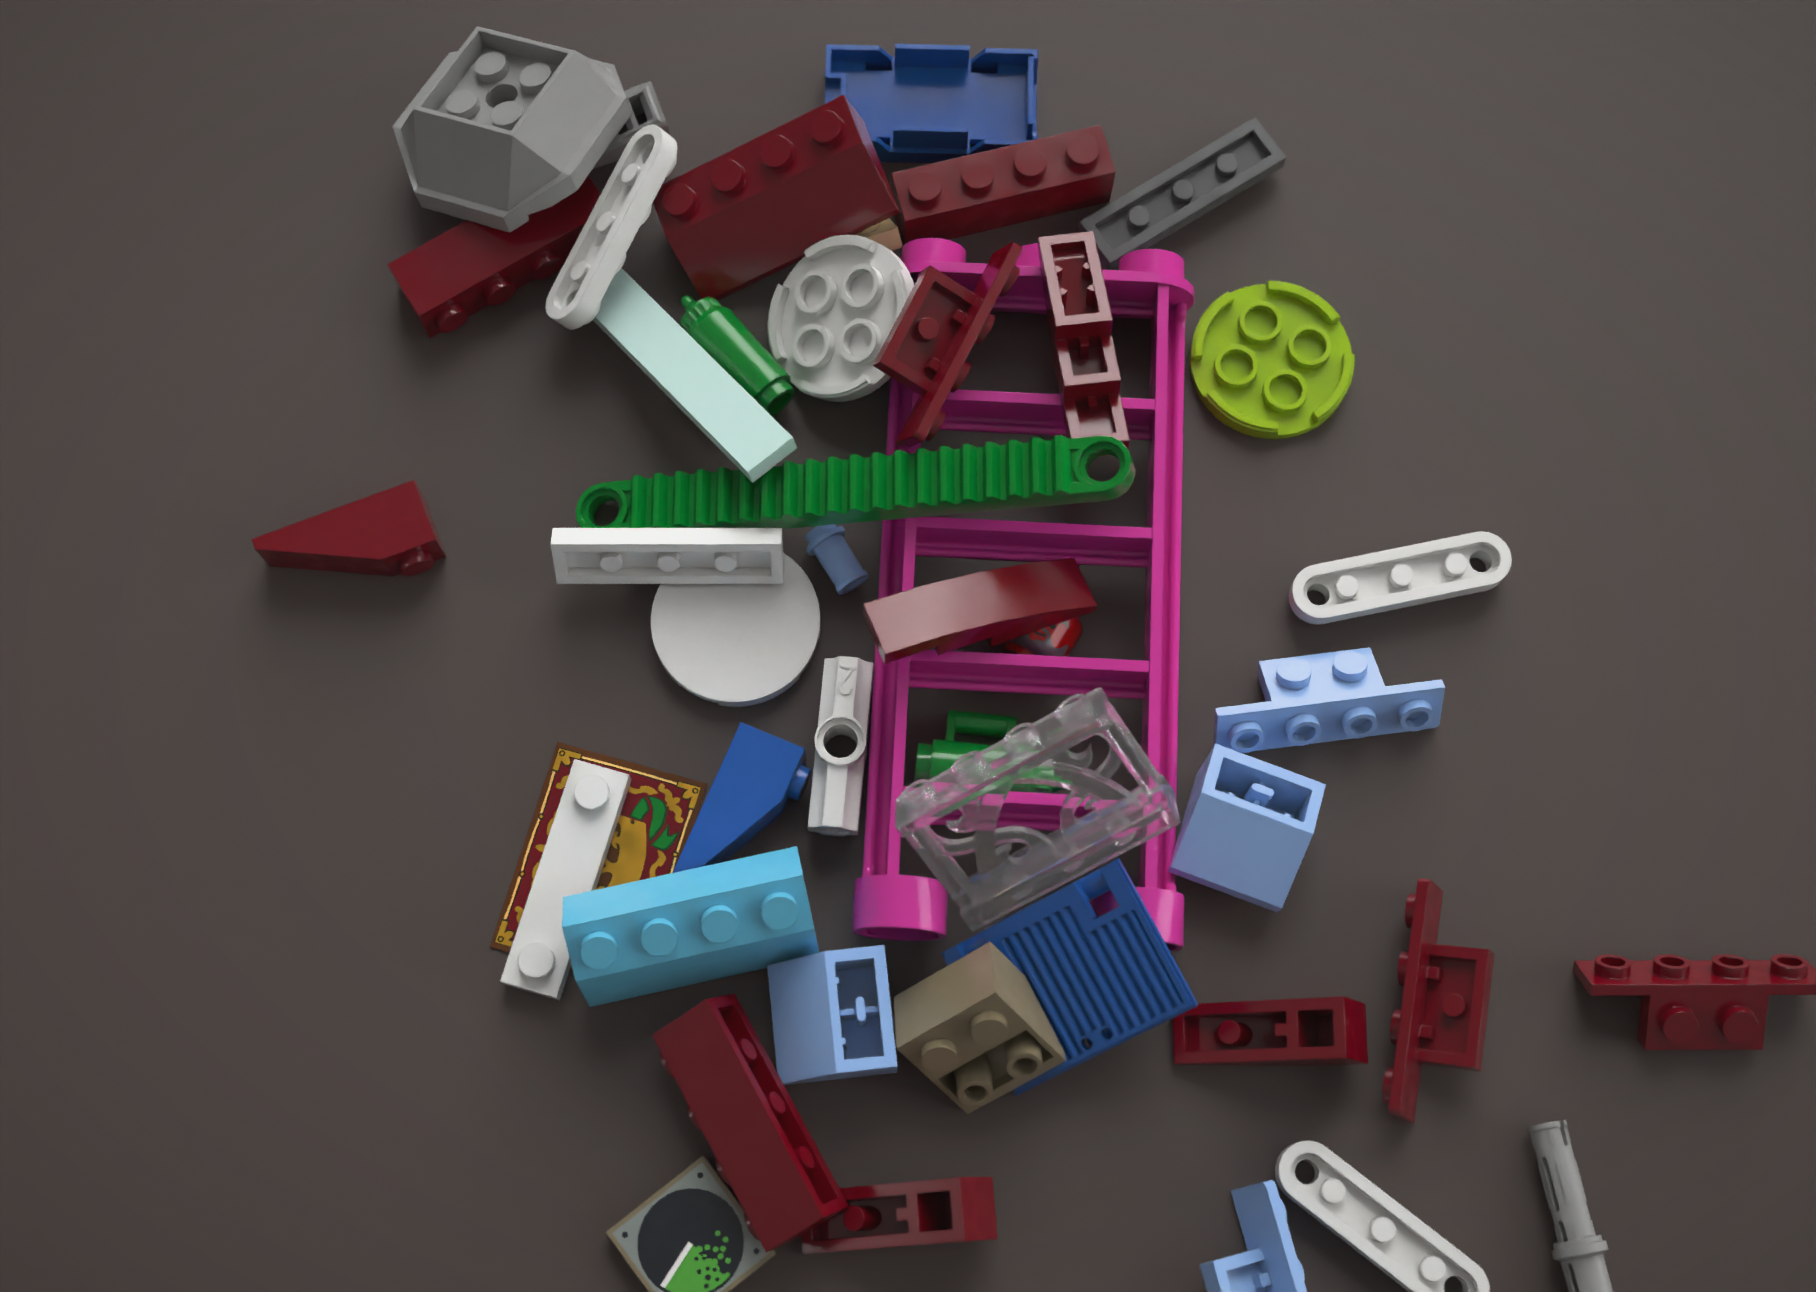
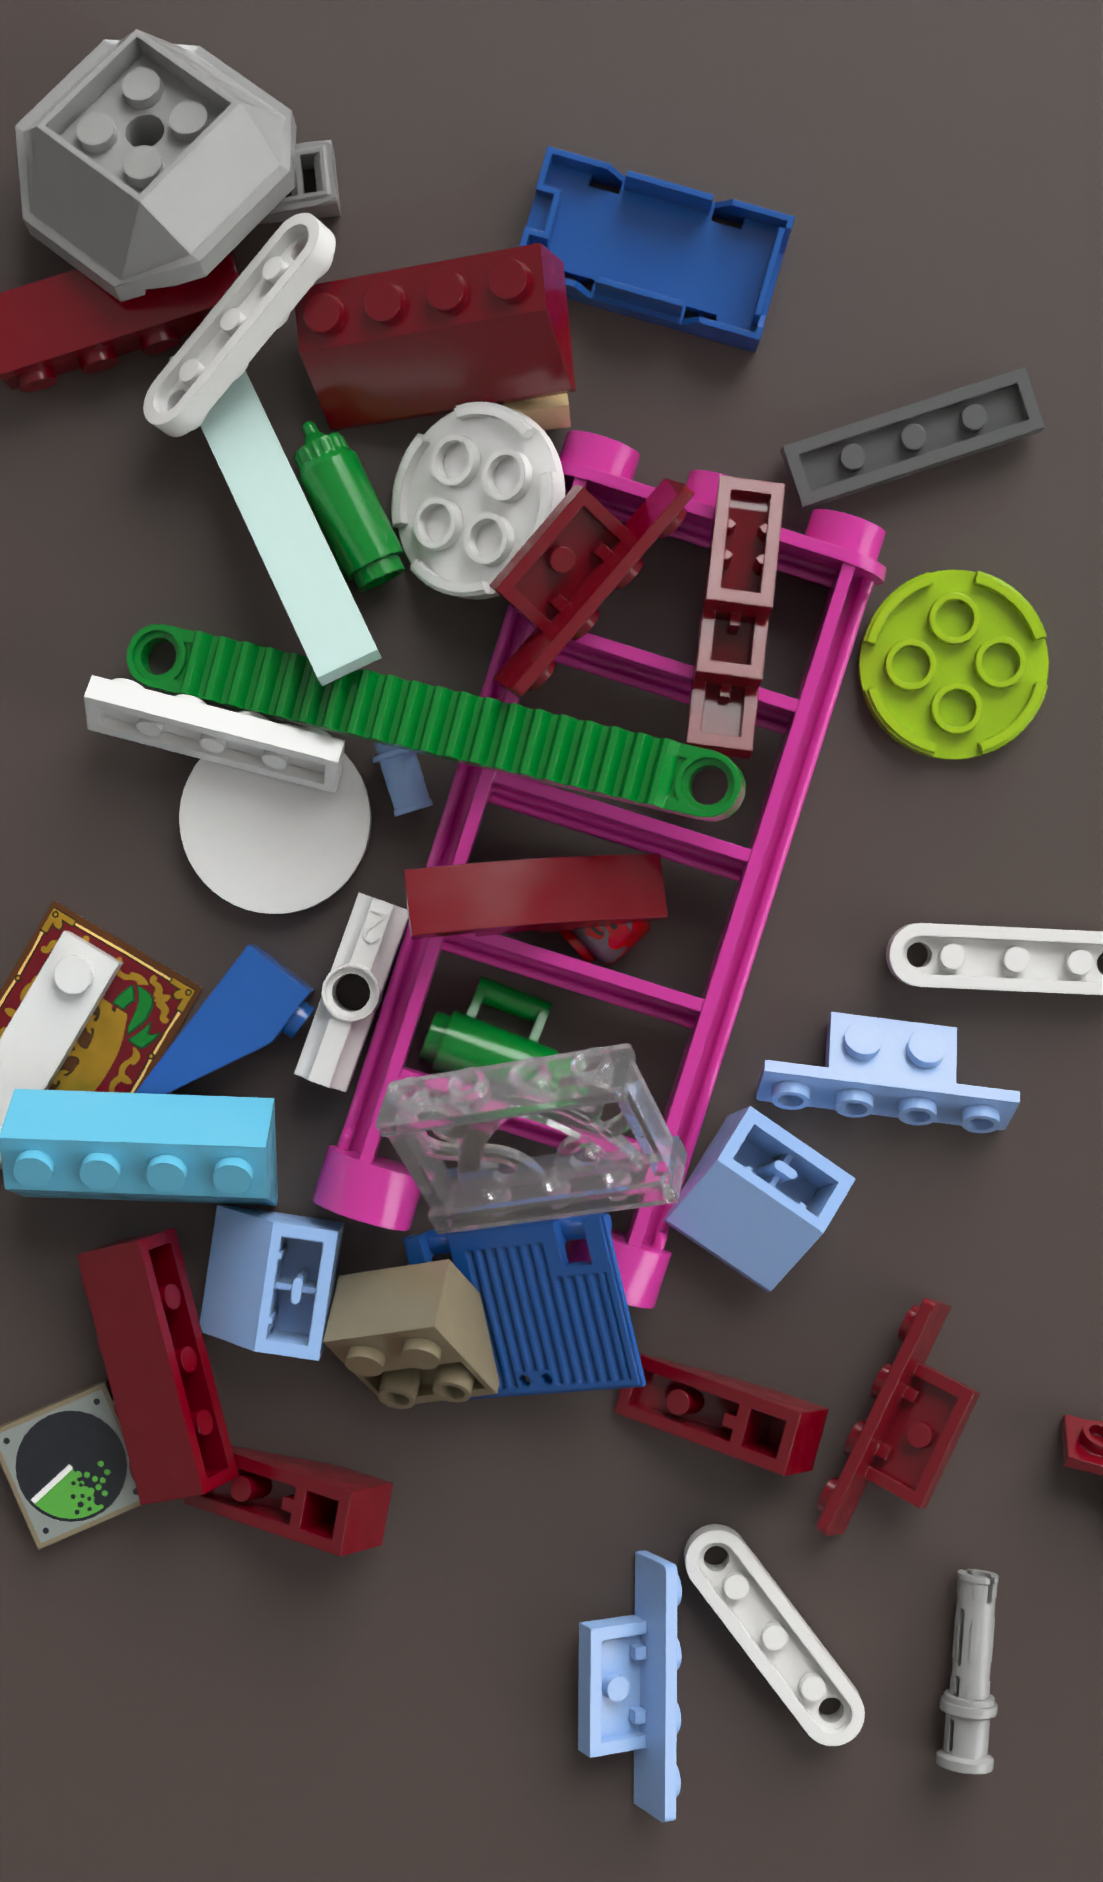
camera: 15 degrees right, 15 degrees up
dark red brick [891,124,1116,246] -> none

